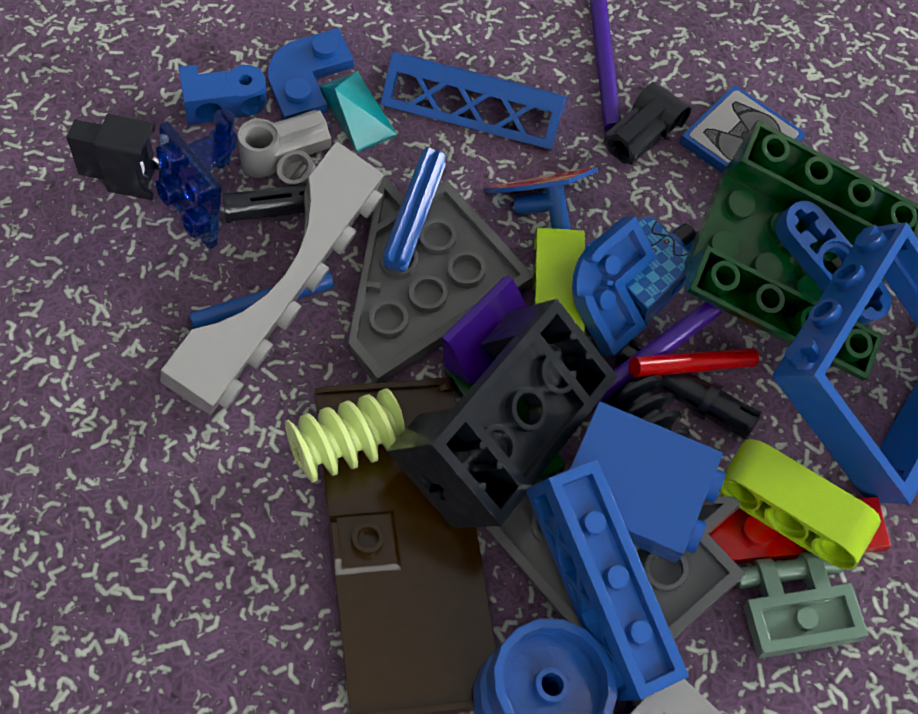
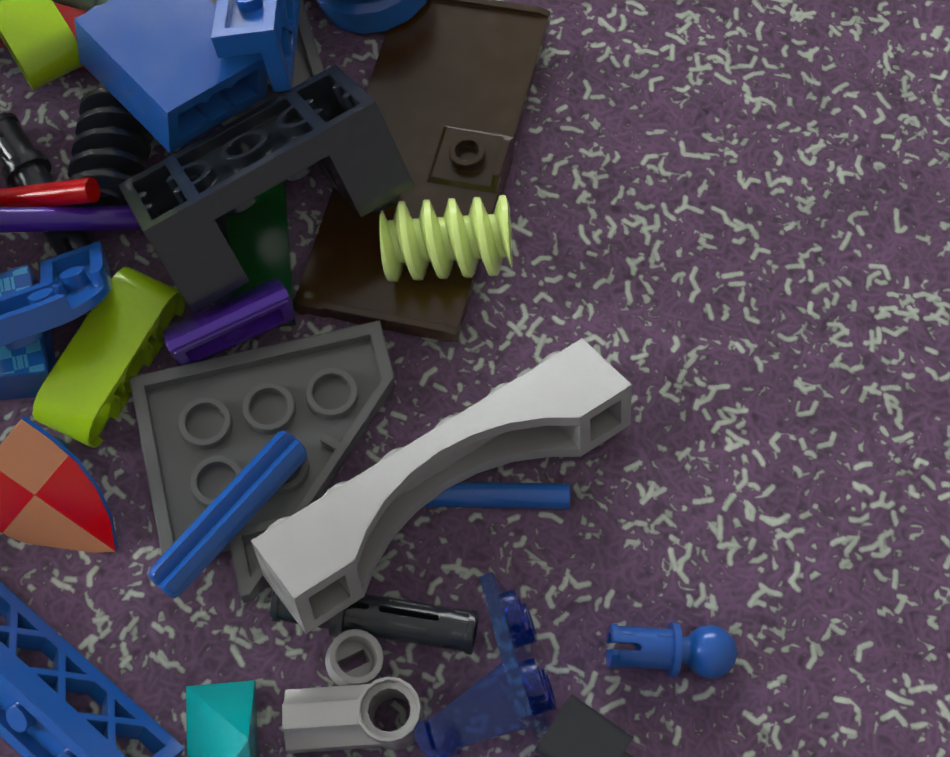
camera: 155 degrees left, 5 degrees up
none -> blue pin [606,622,738,680]

